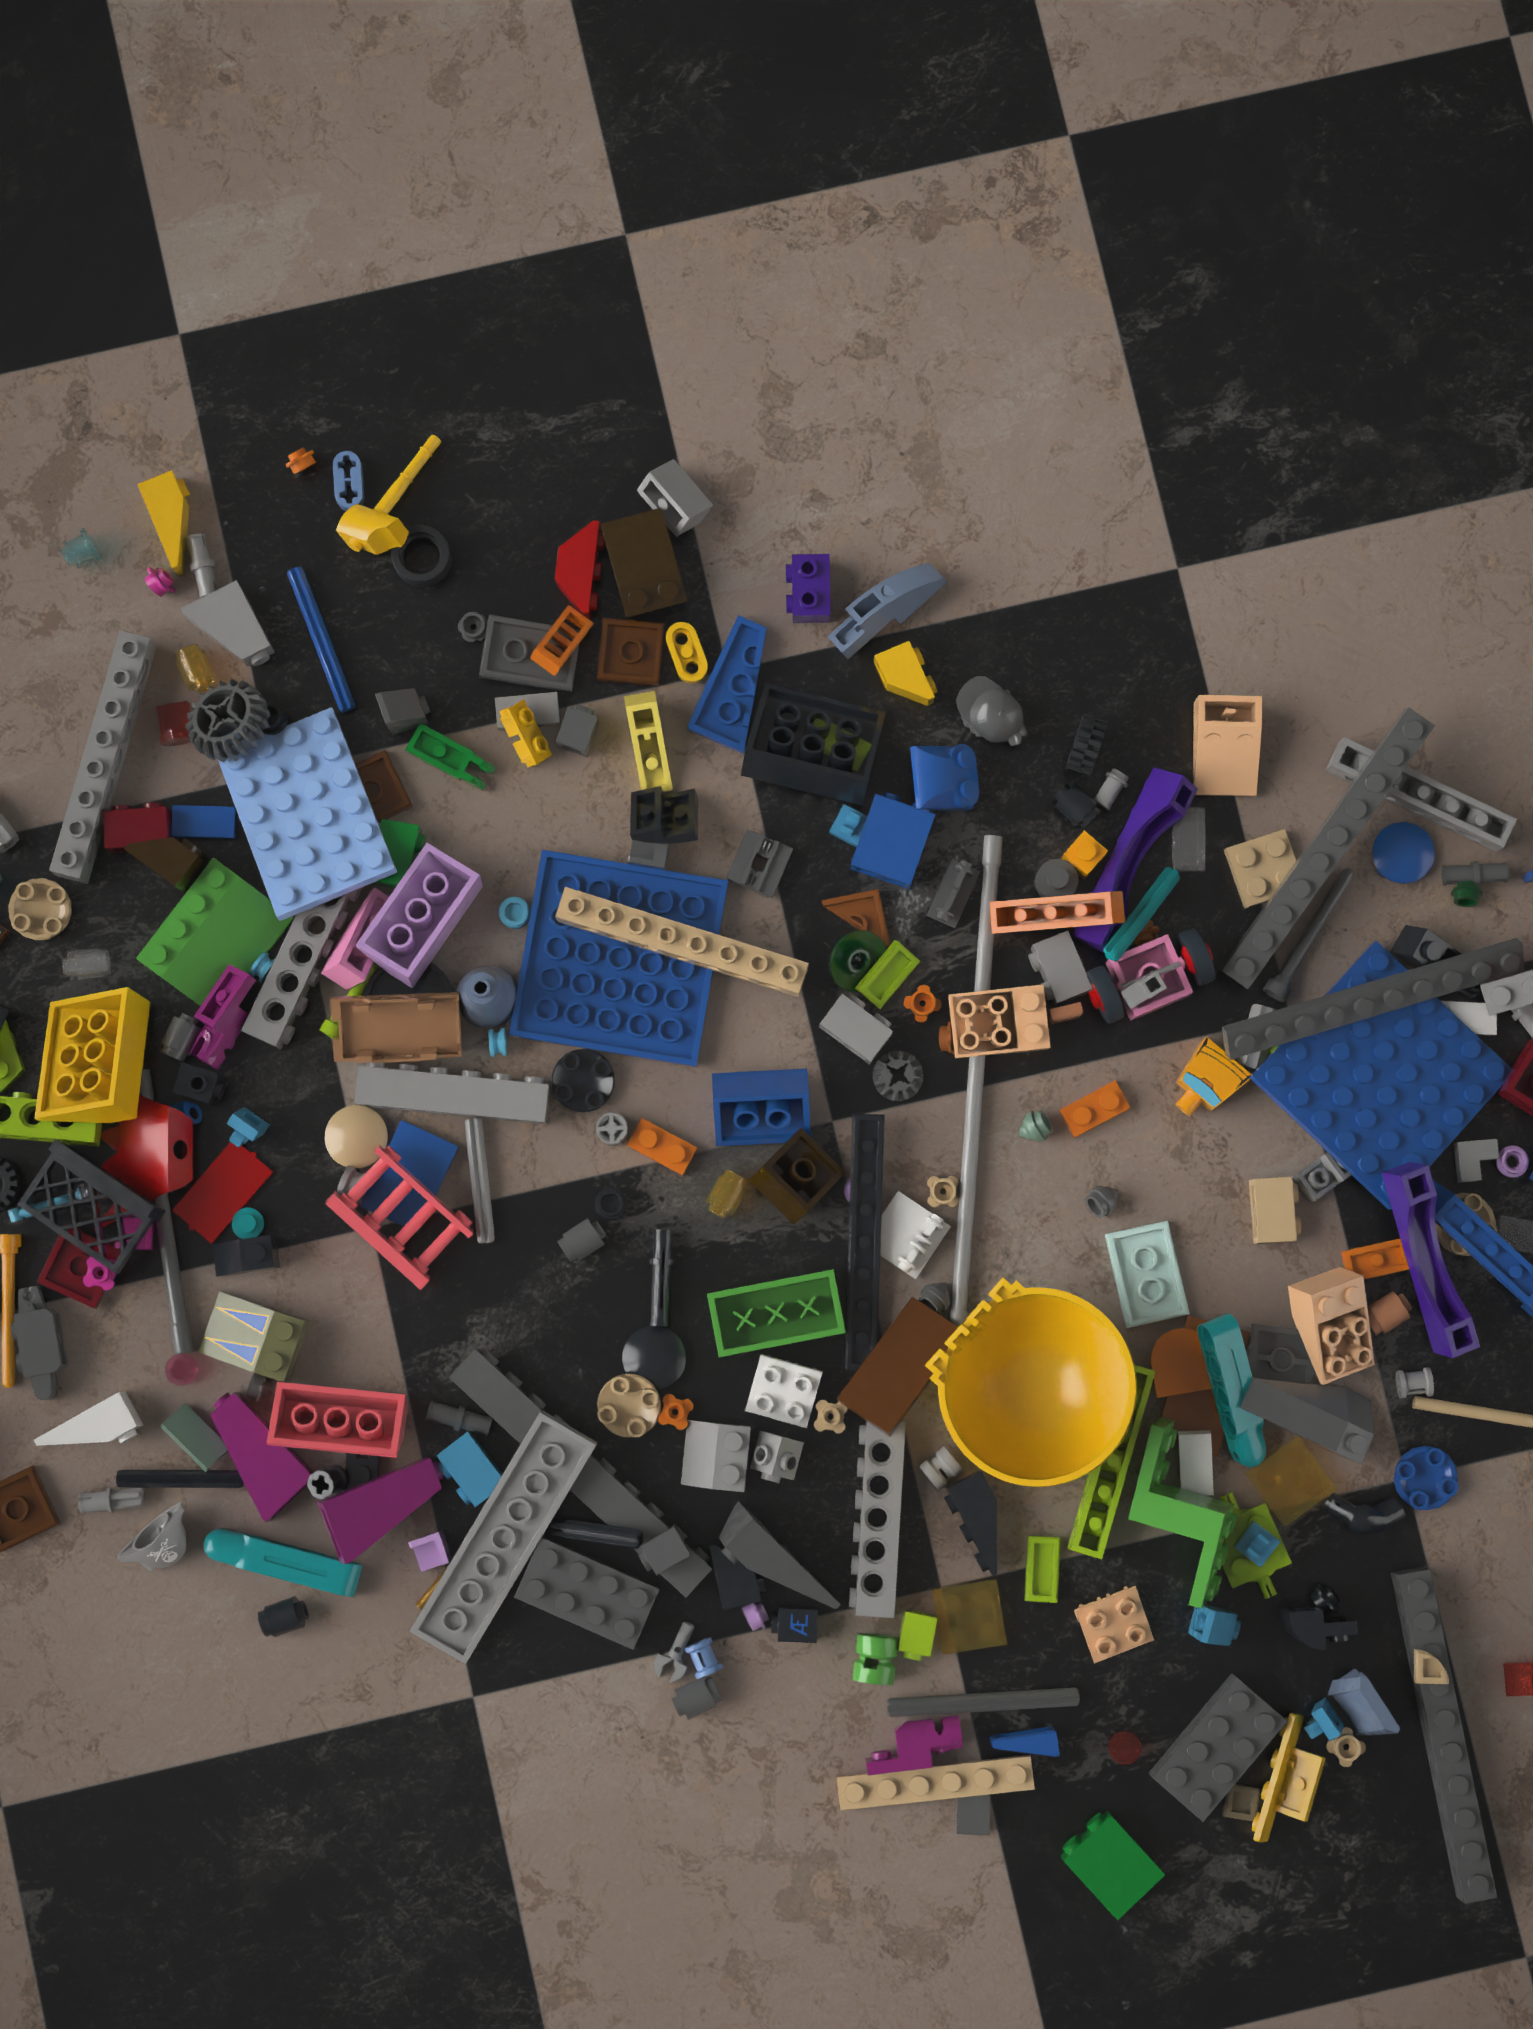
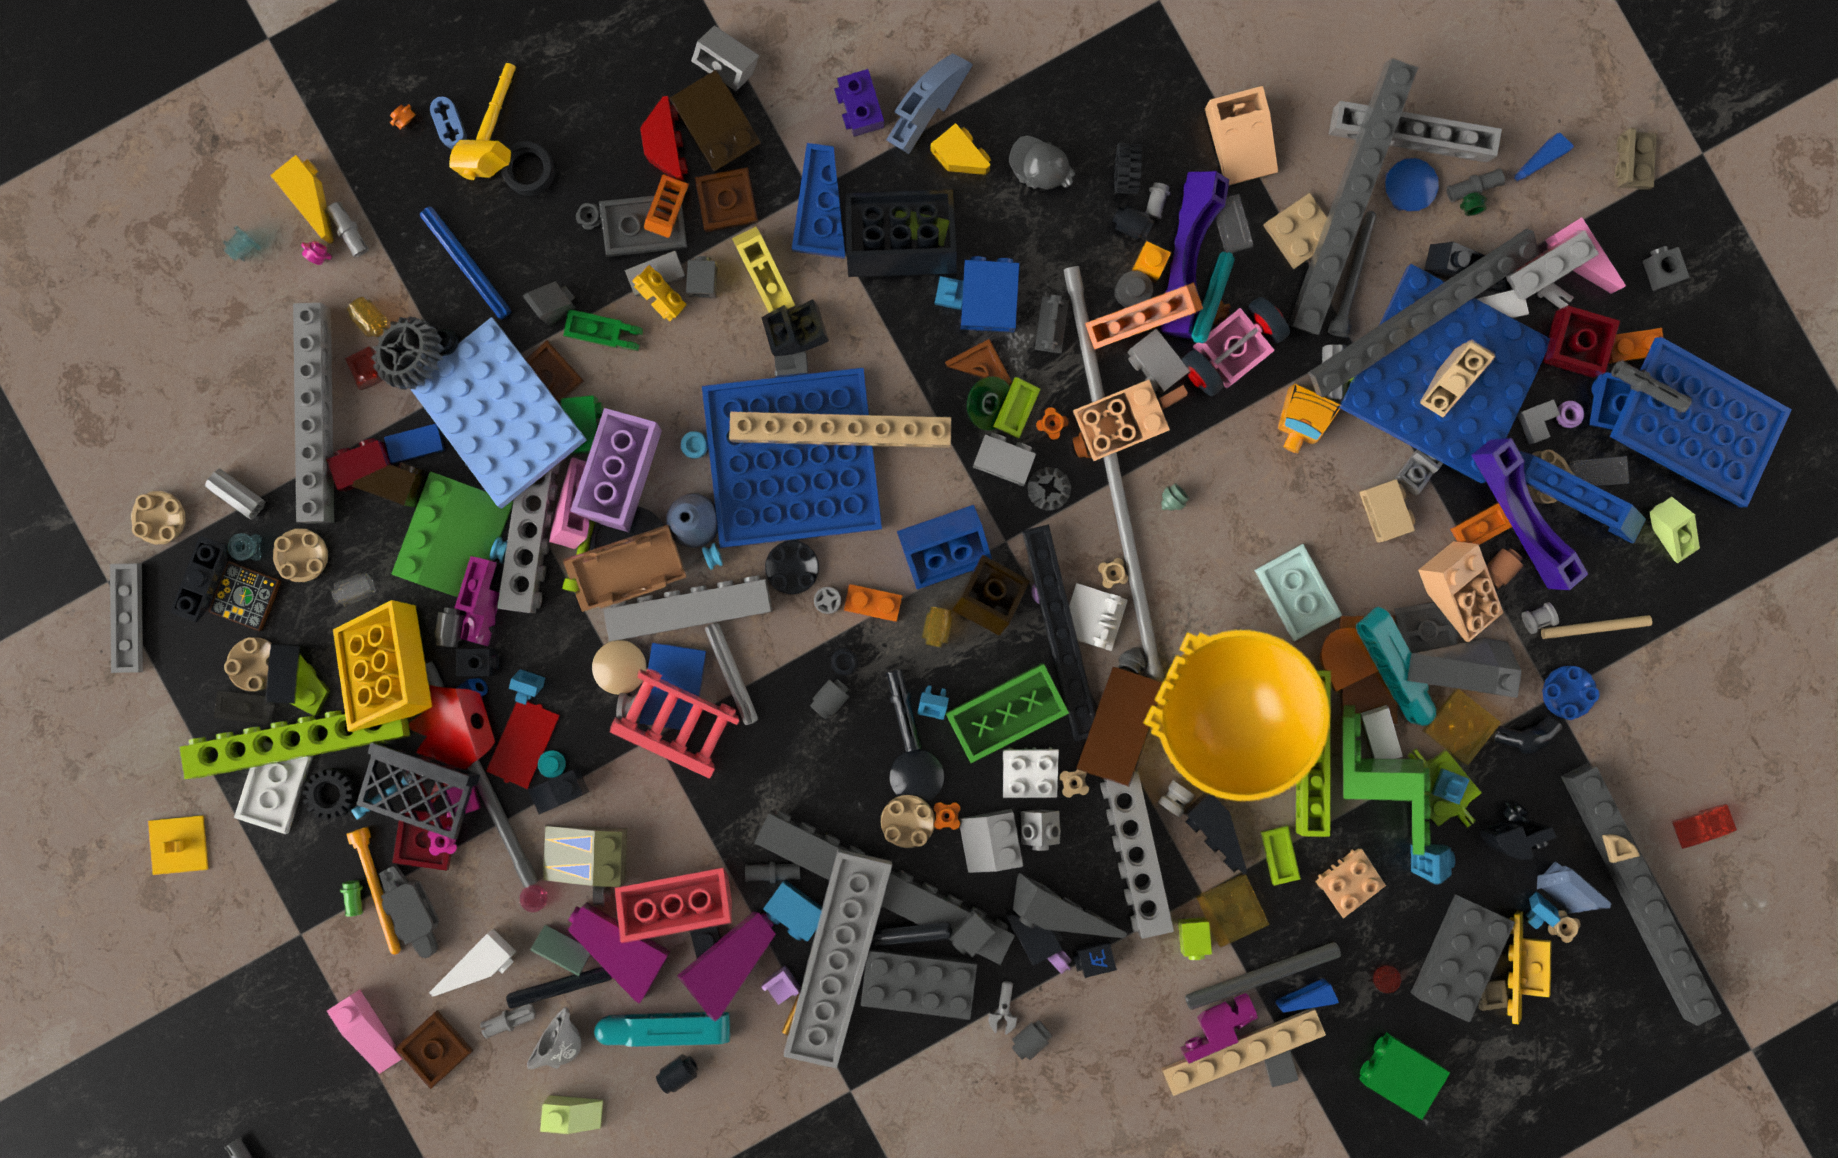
camera: 25 degrees left, 5 degrees up
light grey slope [181,580,275,667] -> none
black bush [307,1465,348,1499] -> none
yellow plate [666,622,708,684] -> none
medium blue bush [684,1637,723,1679] -> none
dark grey piece [726,829,793,898] -> none
bright green wheel [852,1633,899,1685] -> none
blue slope [910,744,979,811] -> none
orange plate [1059,1080,1130,1138] -> none
dark grey plate [1085,1186,1118,1218] -> none
light grey piece [1119,971,1167,1009] -> none
none -> yellowish green slope [540,1095,603,1134]
none -> dark azure tile [917,685,949,720]
none -> tan slope [1420,340,1495,417]

